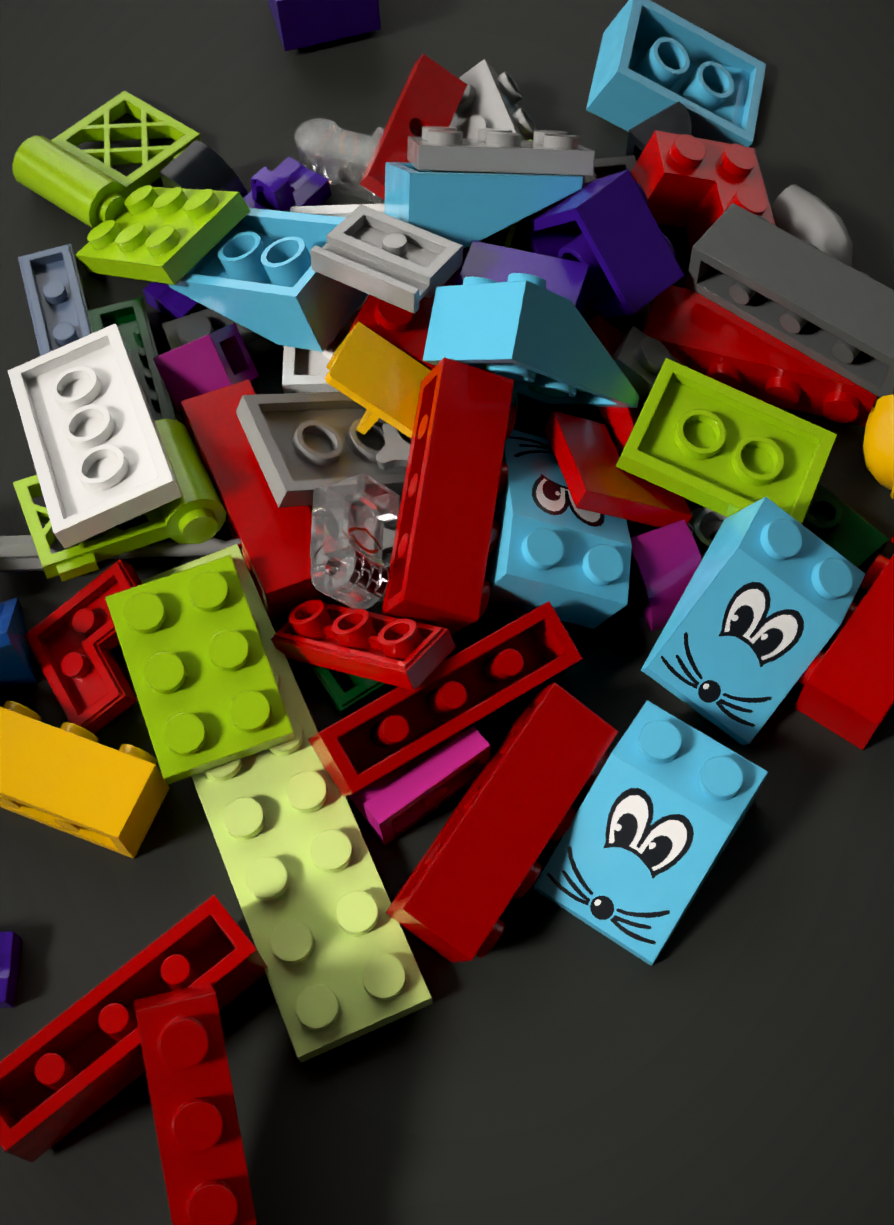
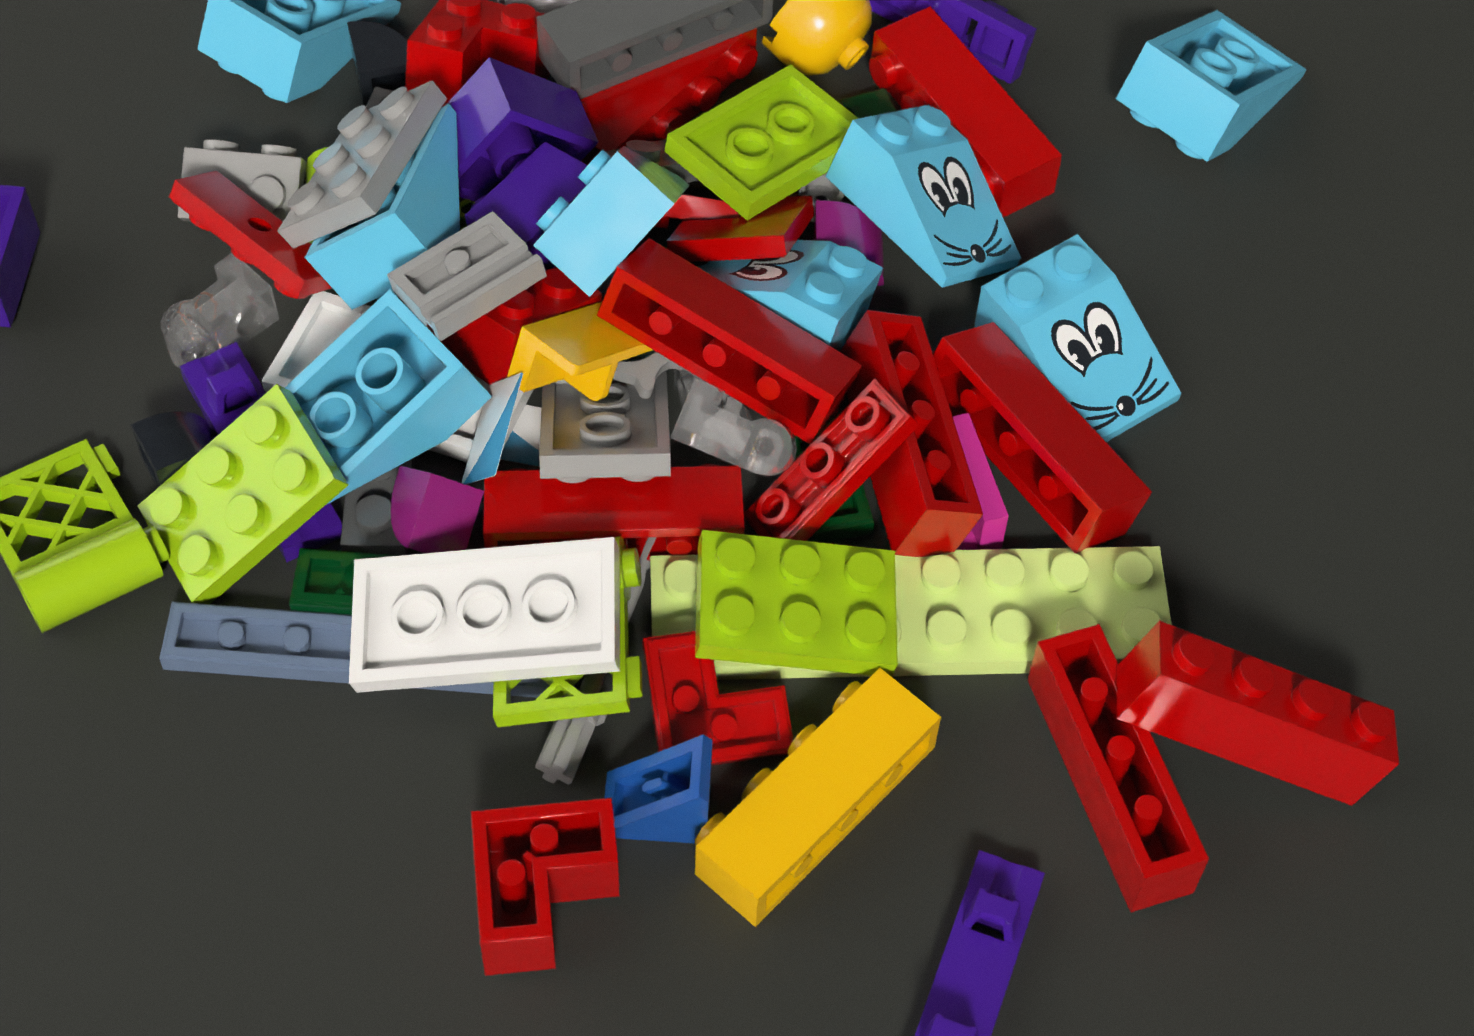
camera: 75 degrees left, 5 degrees down
none -> sticker [462,372,523,485]

